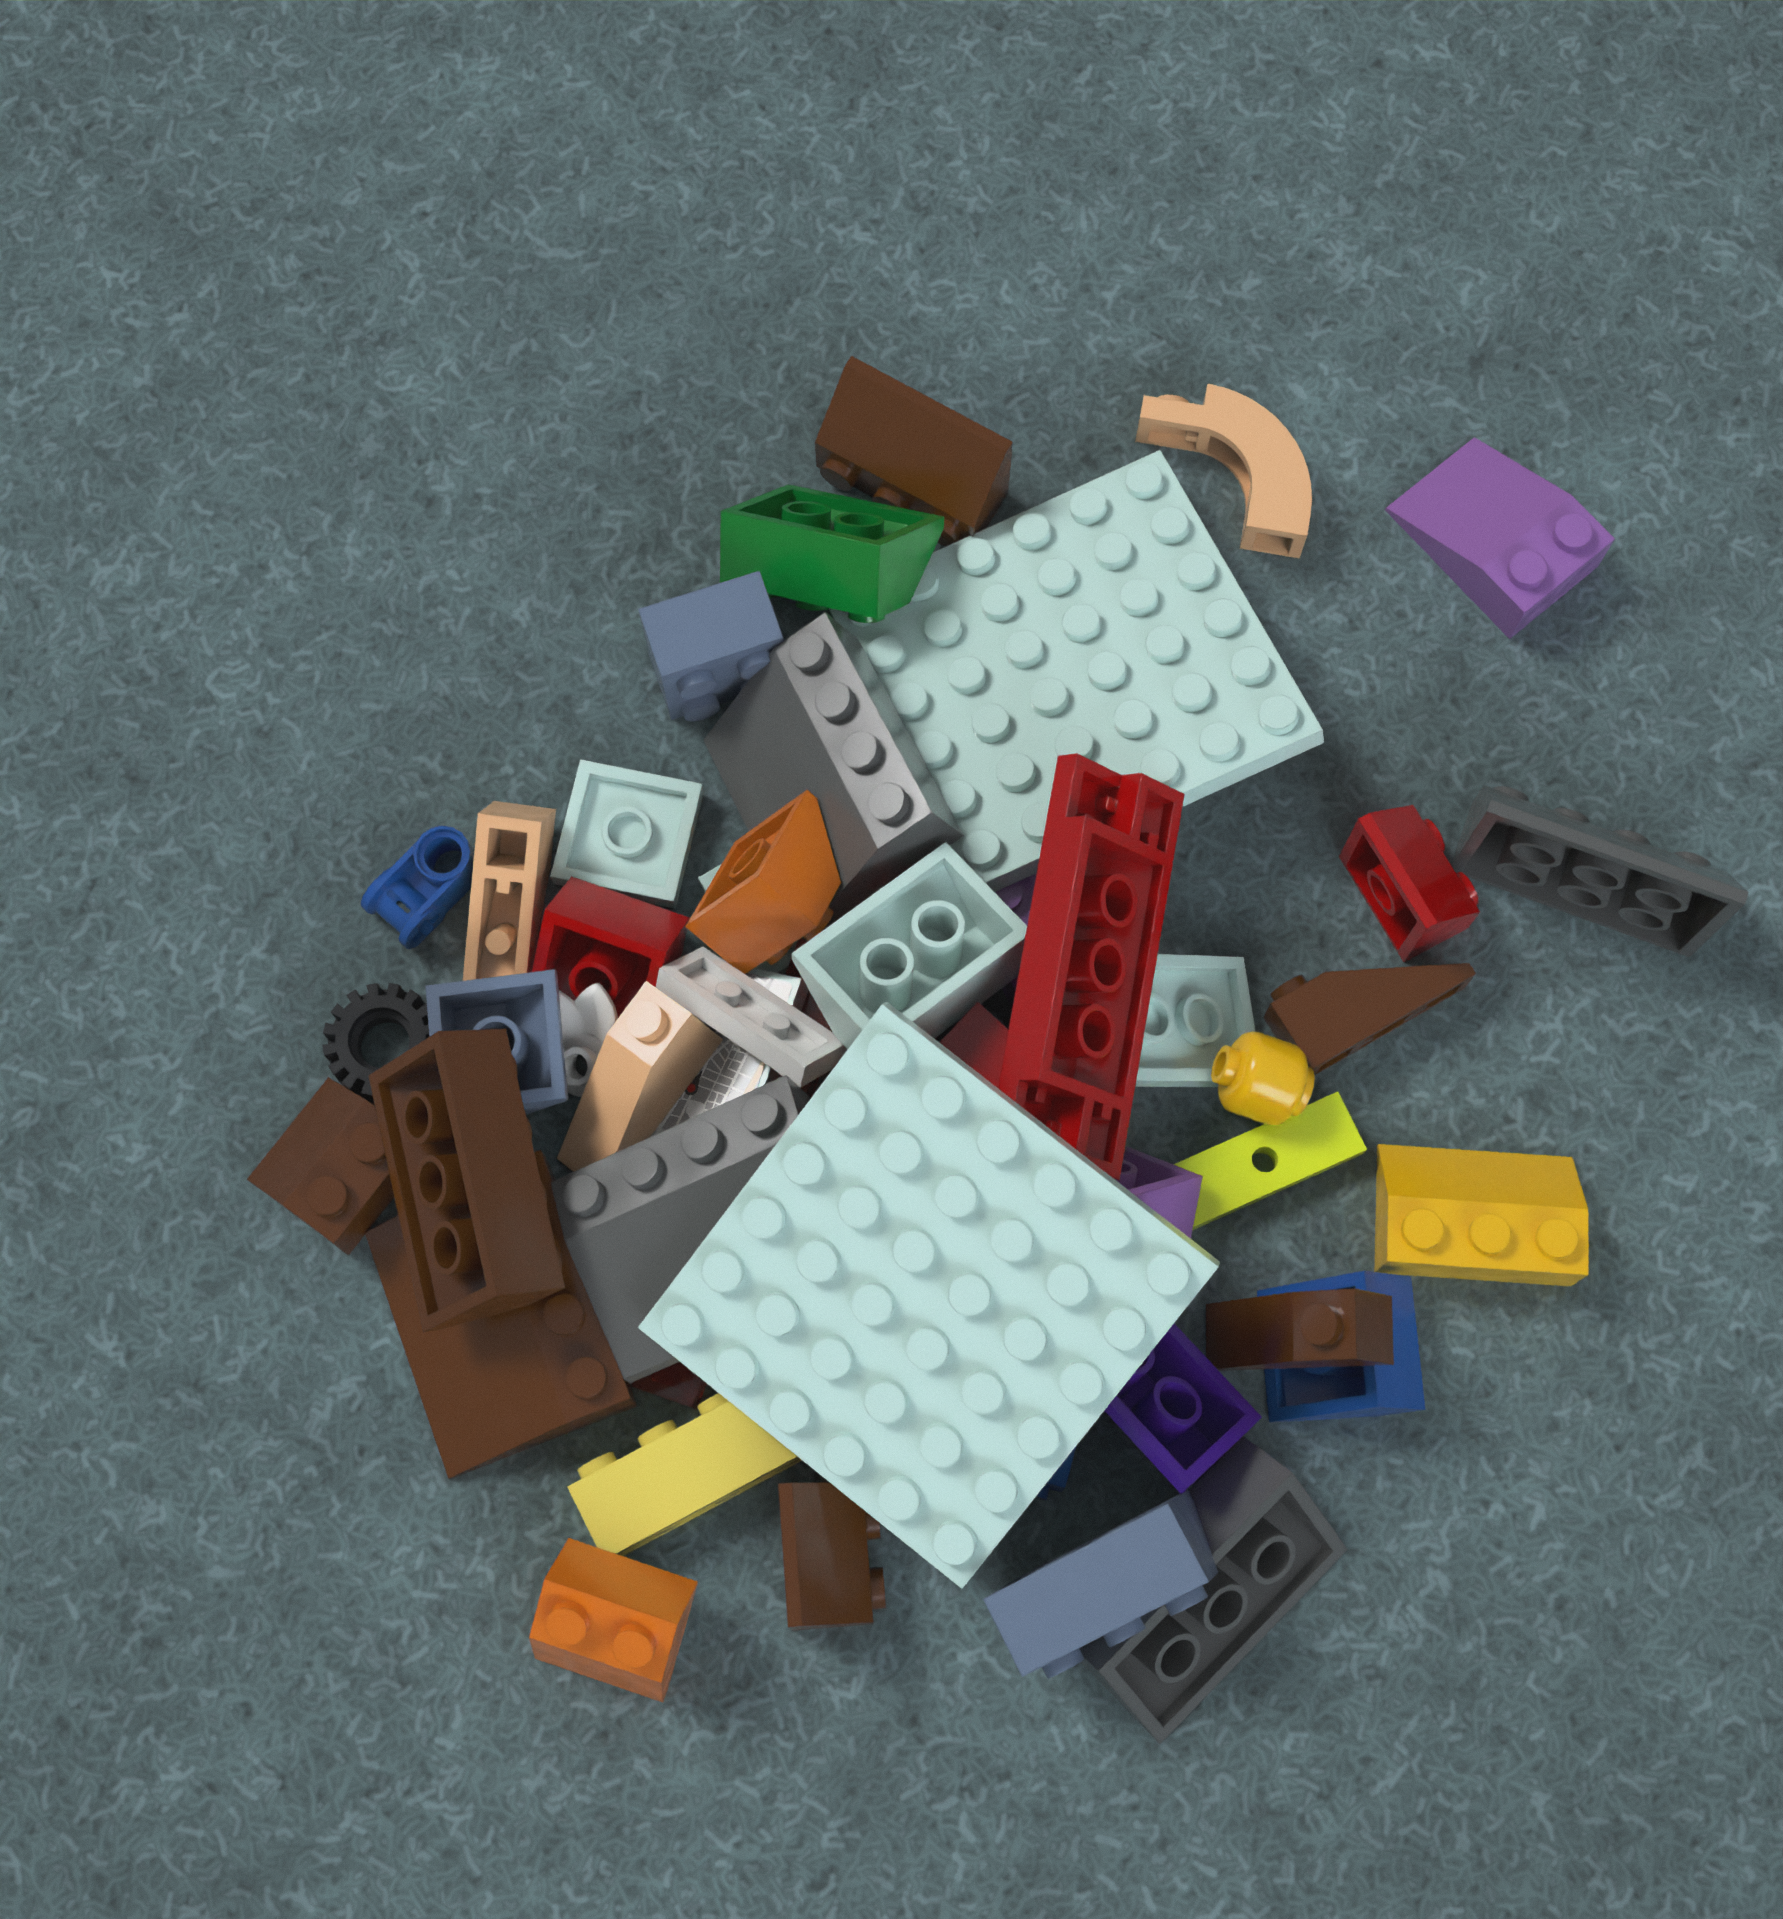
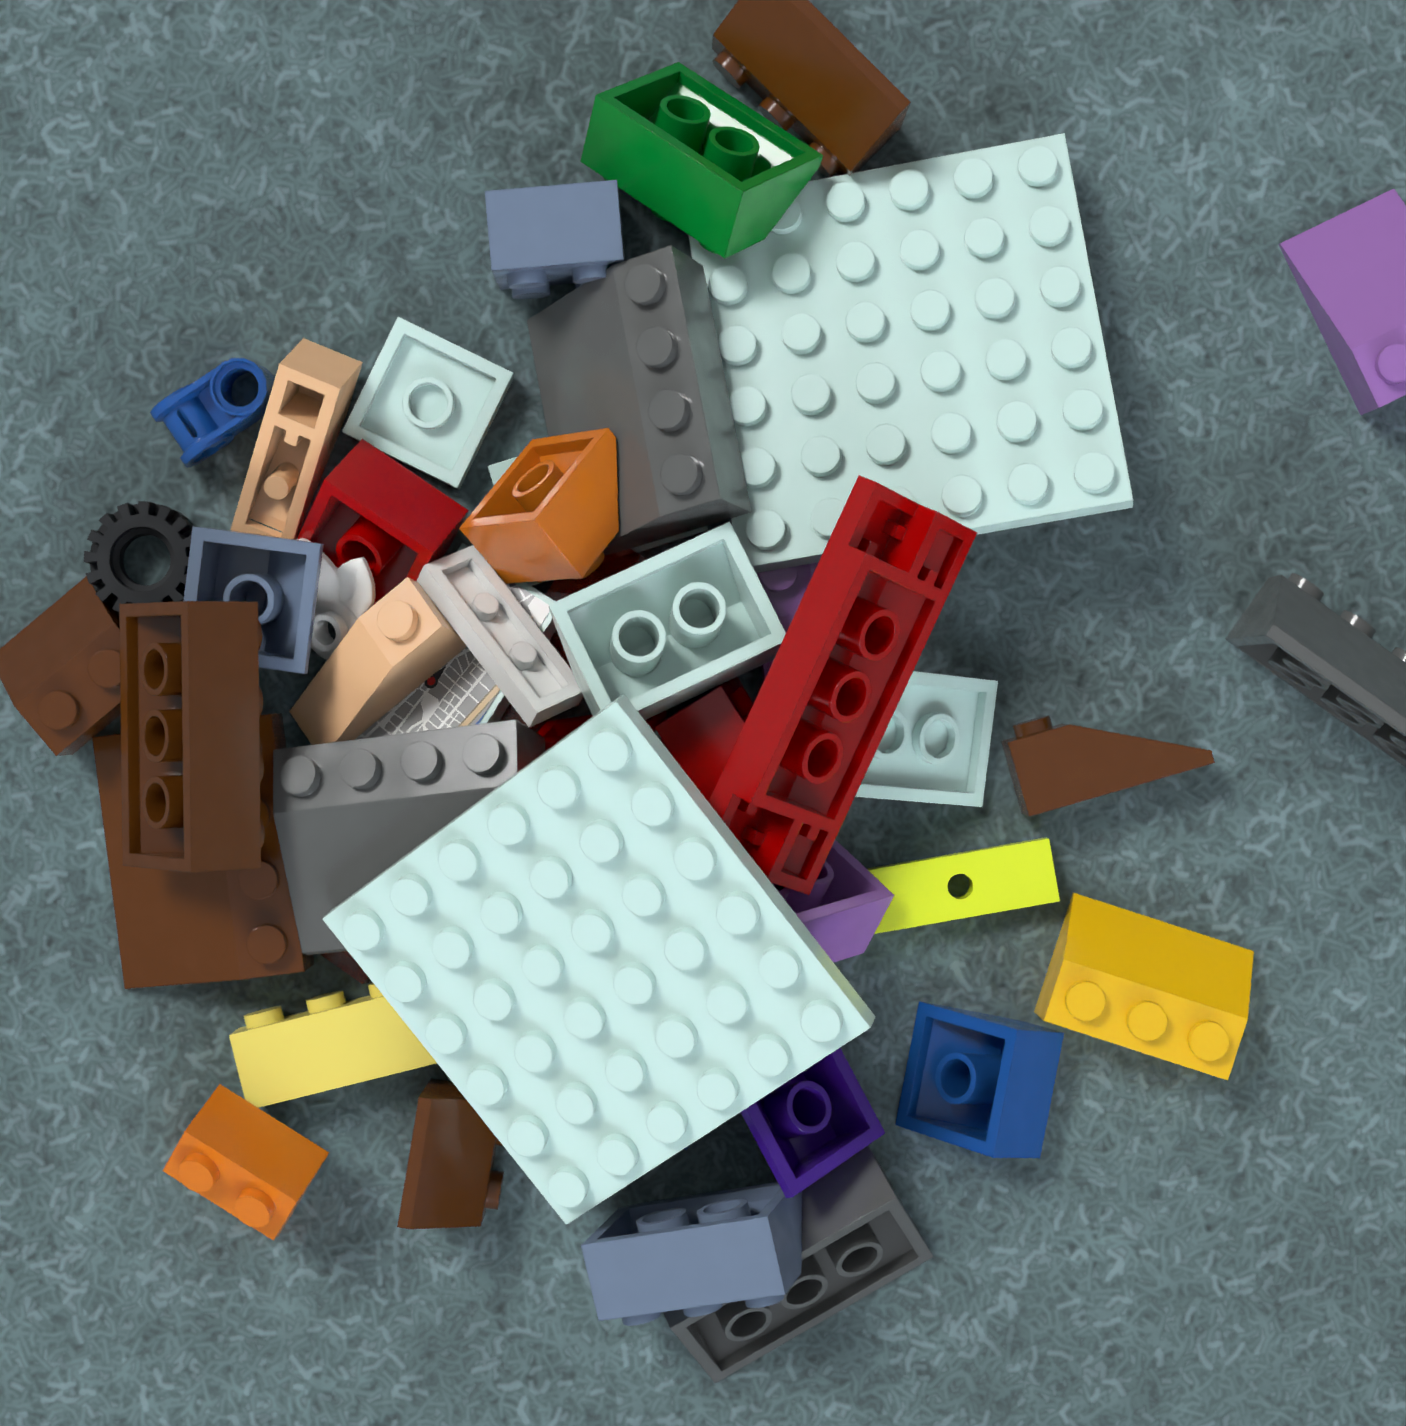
camera: 15 degrees right, 15 degrees up
light nougat arch [1135,384,1312,558] -> none
reddish brown slope [1206,1289,1394,1371] -> none
yellow head [1211,1032,1315,1125] -> none
red slope [1339,805,1480,962] -> none

